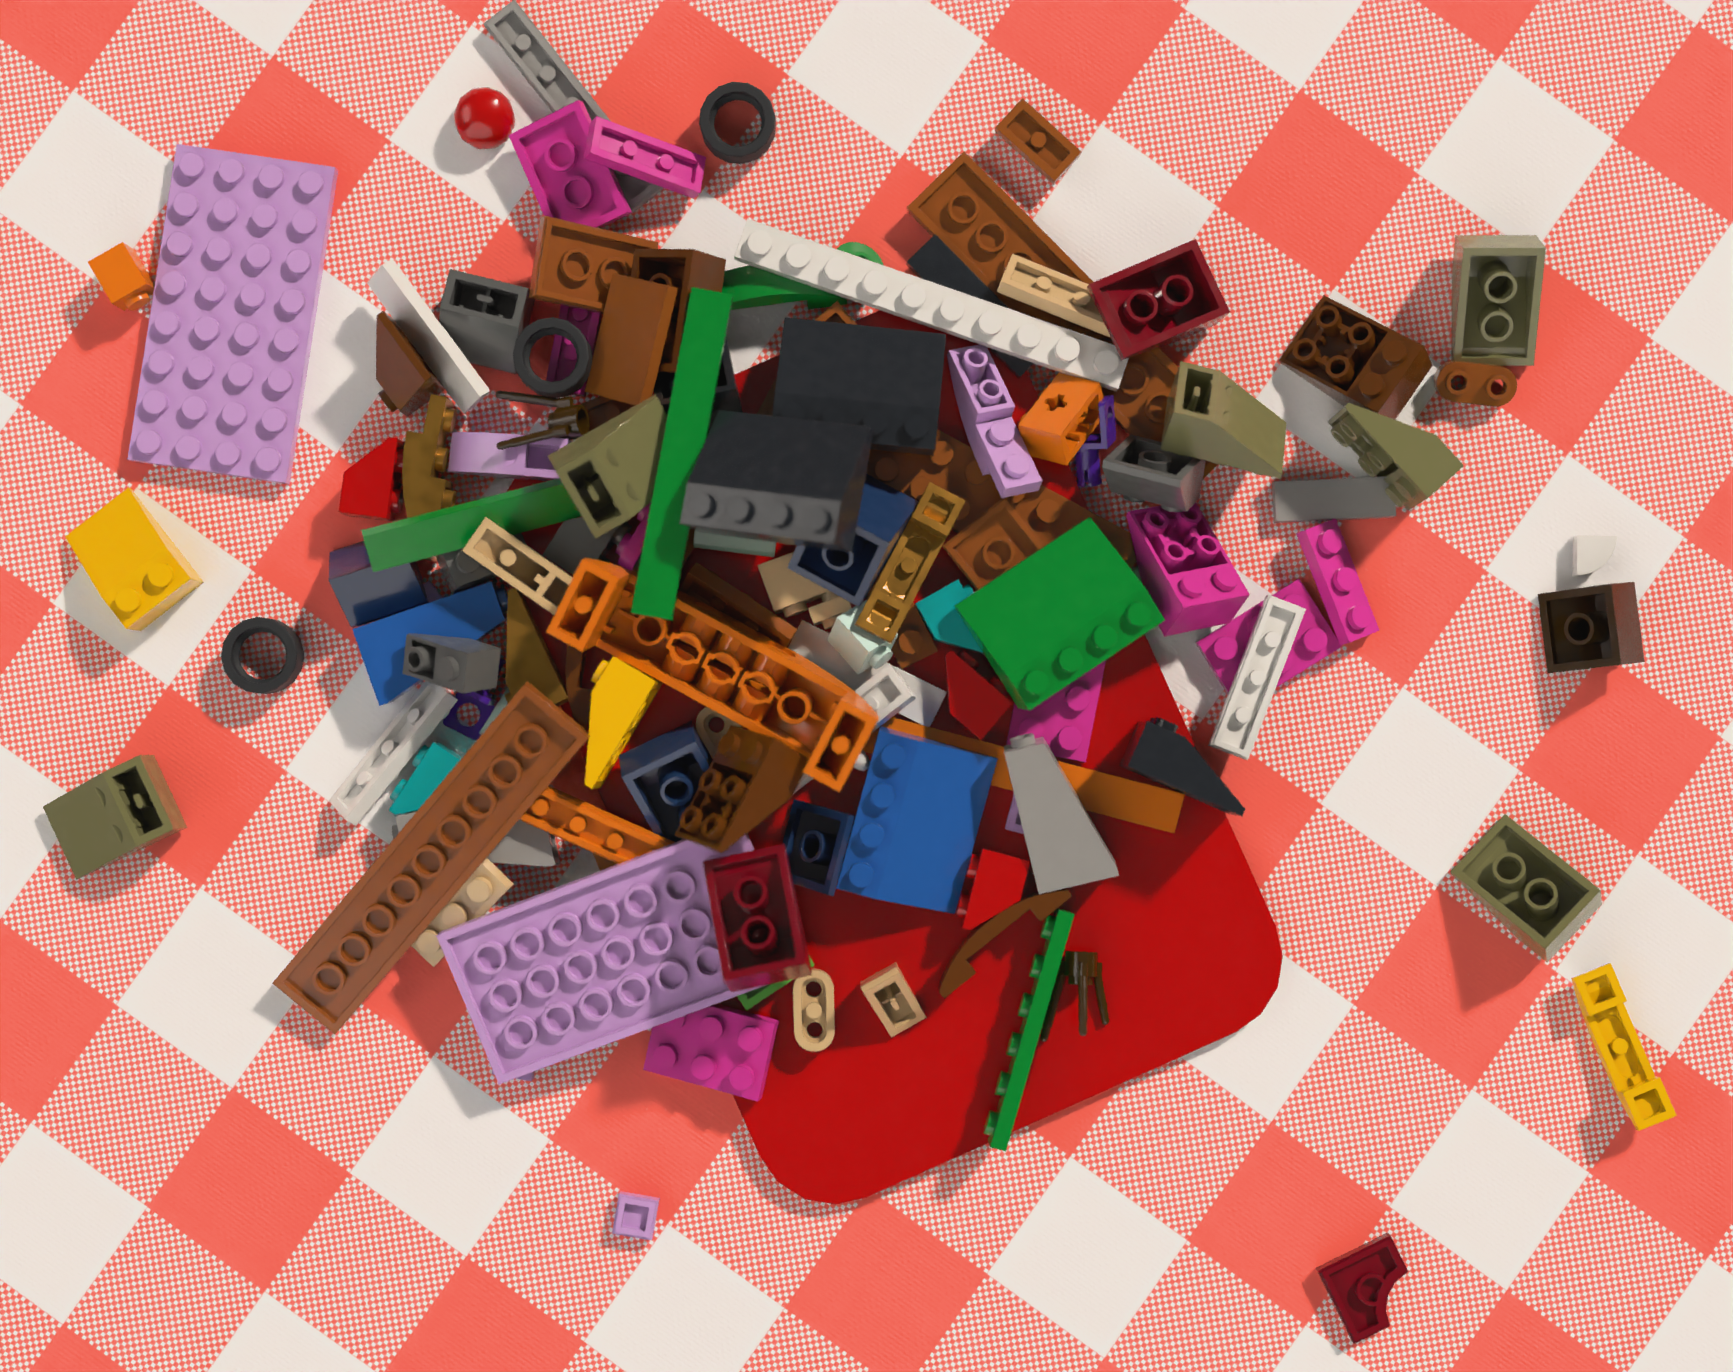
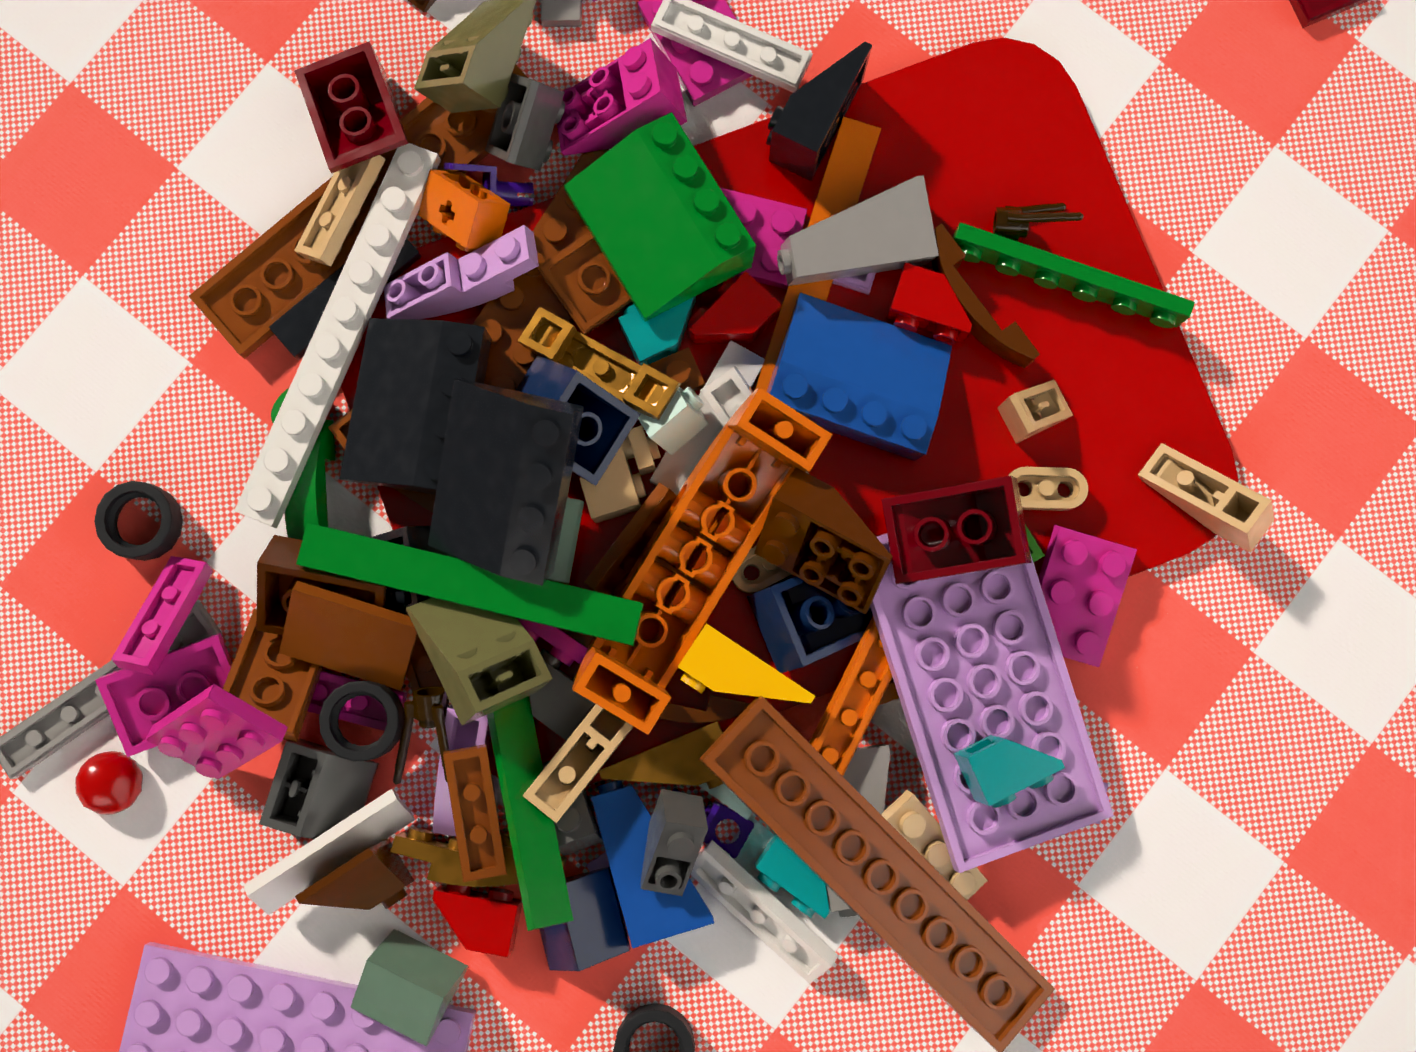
camera: 85 degrees left, 5 degrees down
lavender tile [612,1191,660,1241] -> none
dark blue slope [782,799,855,896] -> none
dark orange plate [995,98,1081,185] -> none
none -> dark pink plate [145,684,288,779]
none -> sand green slope [351,929,469,1047]
none -> dark orange plate [443,744,507,882]
none -> teal slope [953,735,1065,808]
none -> tan slope [1138,443,1275,553]

